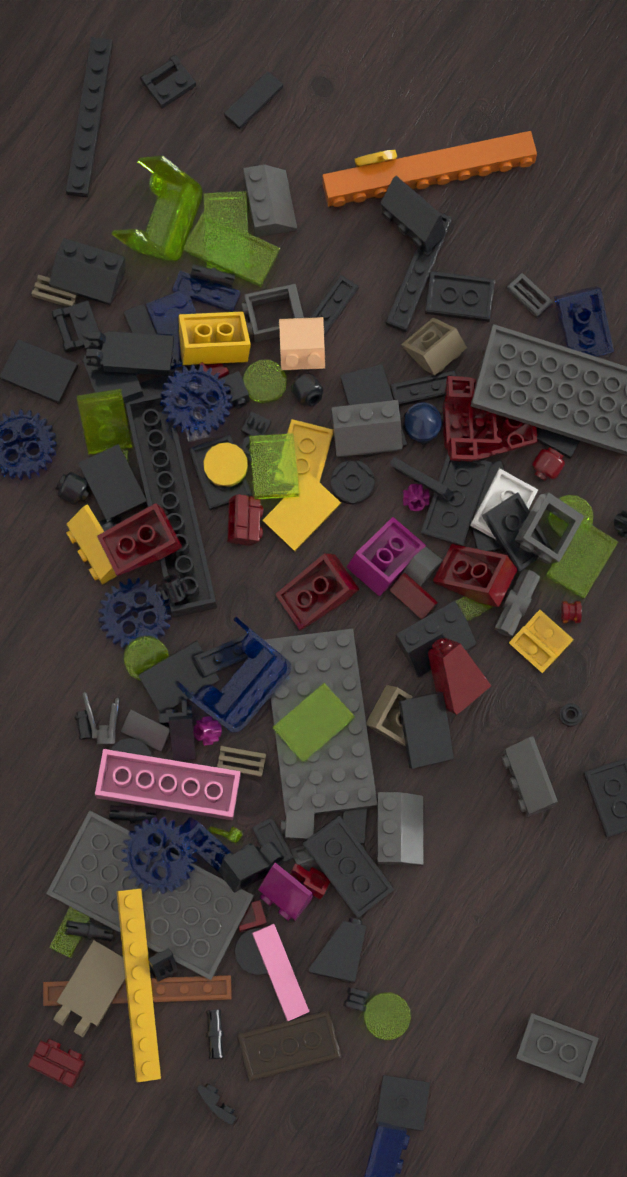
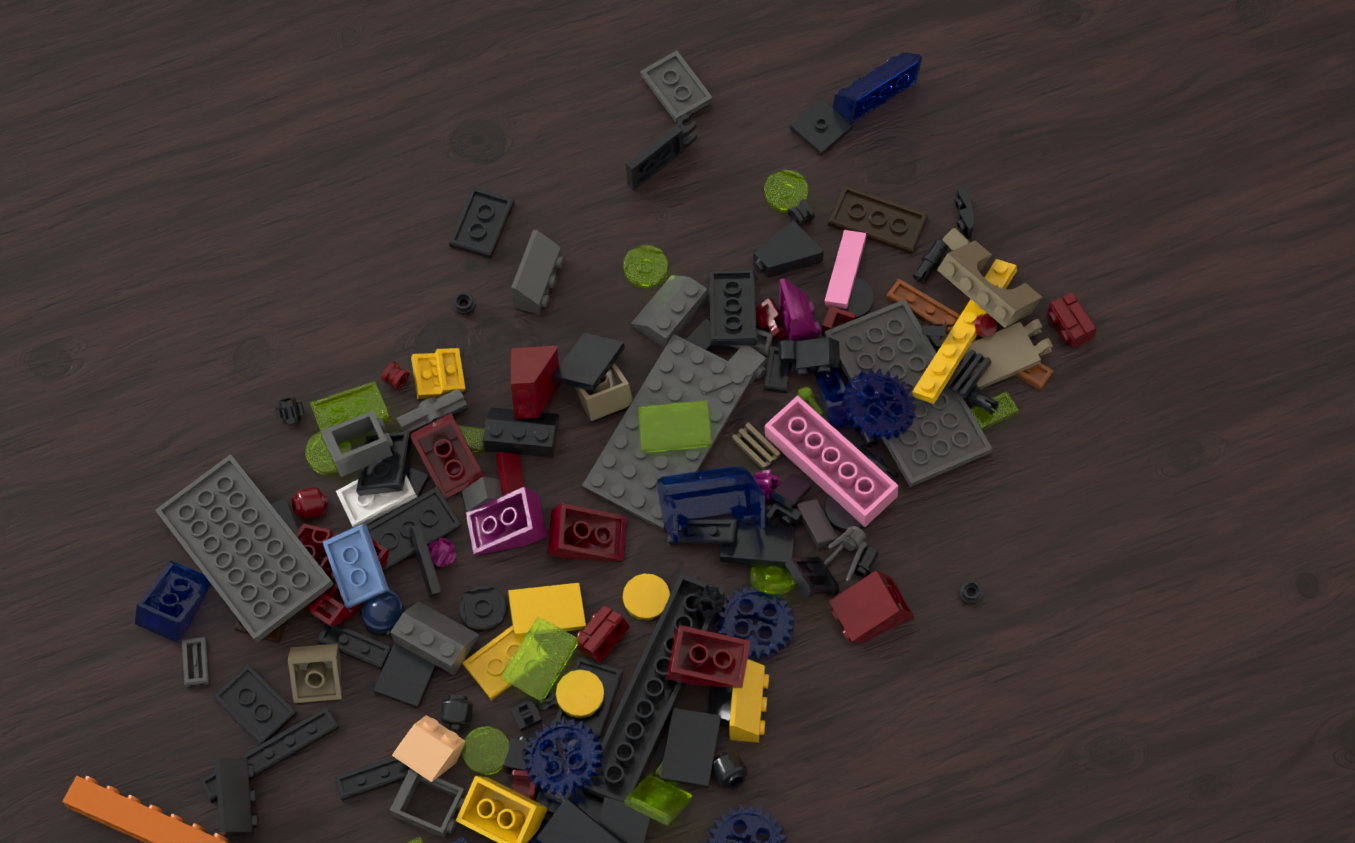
camera: 140 degrees left, 10 degrees down
none -> medium blue tile [323,524,389,608]
none -> clear neon green tile [623,245,668,288]
none -> yellow tile [623,573,670,621]
none -> black tile [626,114,697,191]
none -> black plate [785,556,839,598]
none -> dark red slope [829,570,914,644]
none -> dark tan arch [937,241,1042,328]
none -> dark tan slope [943,228,971,250]
none -> black tile [946,349,992,398]
none -> dark red tile [975,314,997,337]

